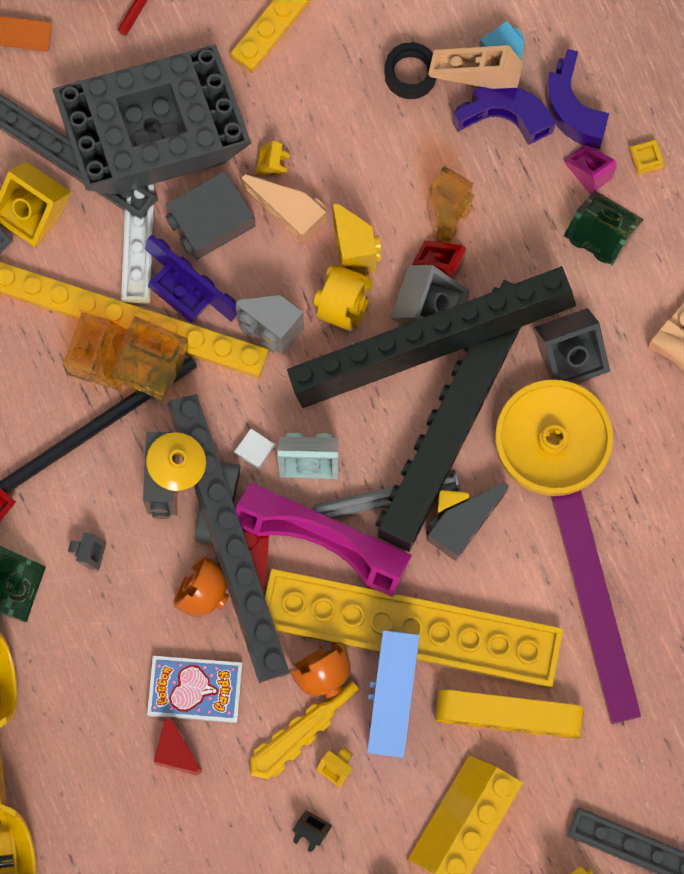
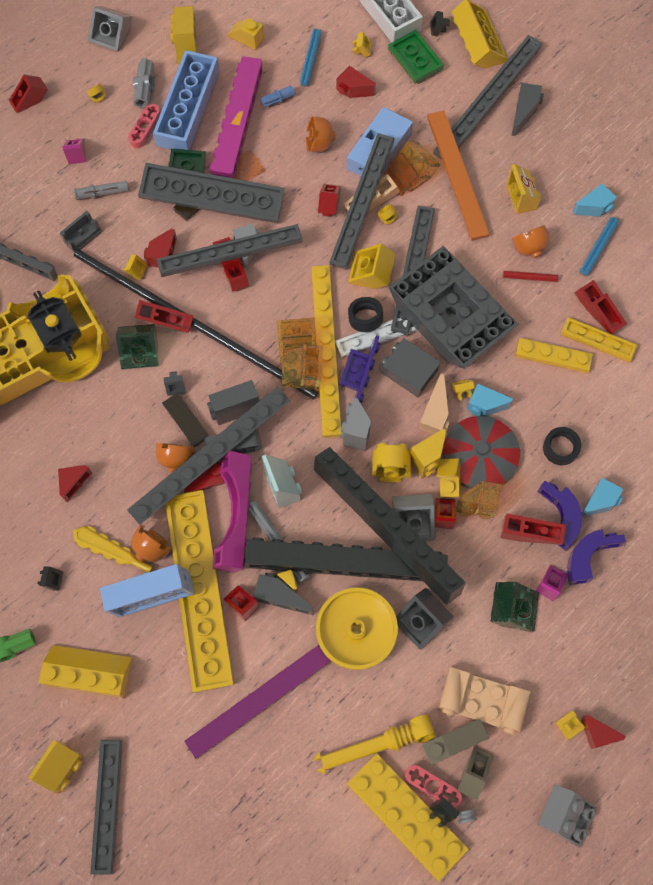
camera: 70 degrees right, 5 degrees down
yellow dish [146,432,206,491] -> none
tile [147,656,243,724] -> none
white tile [234,429,275,470] -> none
yellow tile [316,747,353,788] -> none
light nougat slope [428,45,523,89] -> none
yellow beam [435,690,584,738] -> none
yellow tile [628,139,665,175] -> none
none -> dark brown tile [162,392,209,447]
none -> red slope [224,585,259,621]
none -> black tyre [348,297,383,332]
none -> yellow slope [437,458,461,498]
none -> dish [443,416,520,491]
none -> medium azure slope [467,384,513,416]
none -> red slope [500,513,566,545]

